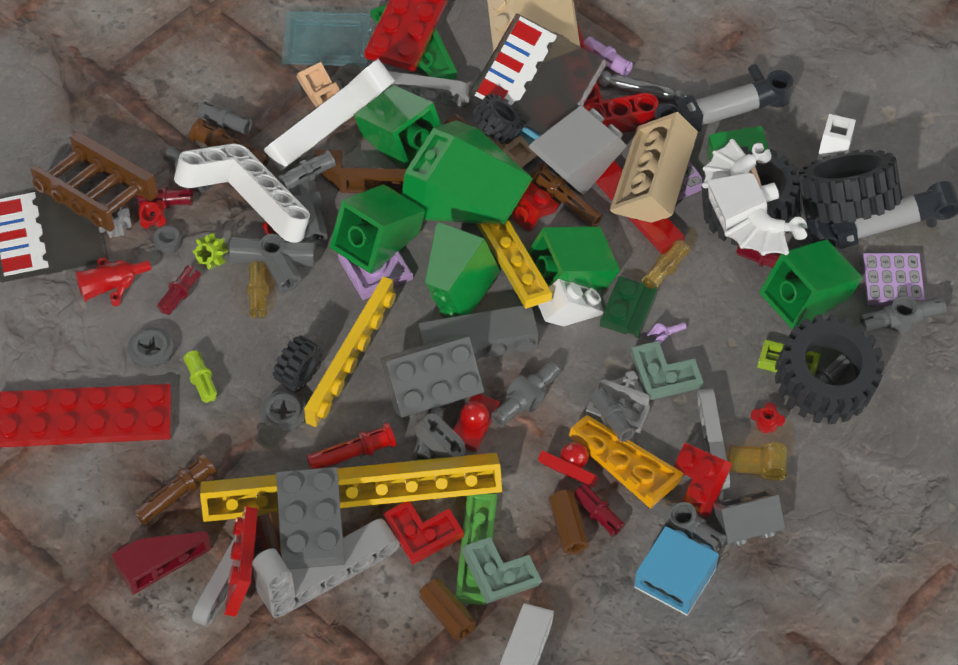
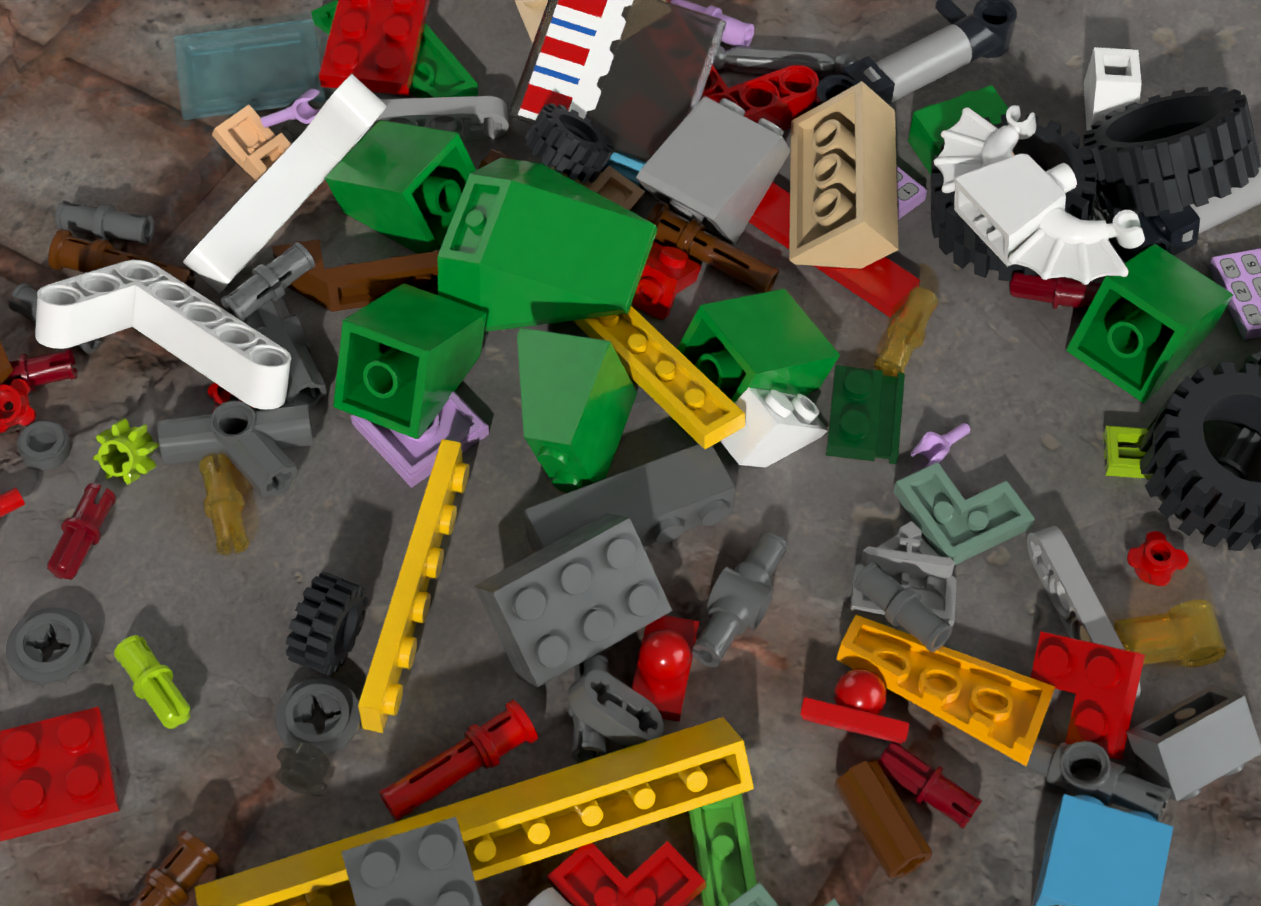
camera: 15 degrees left, 0 degrees up
none -> lavender hand [261,89,320,128]

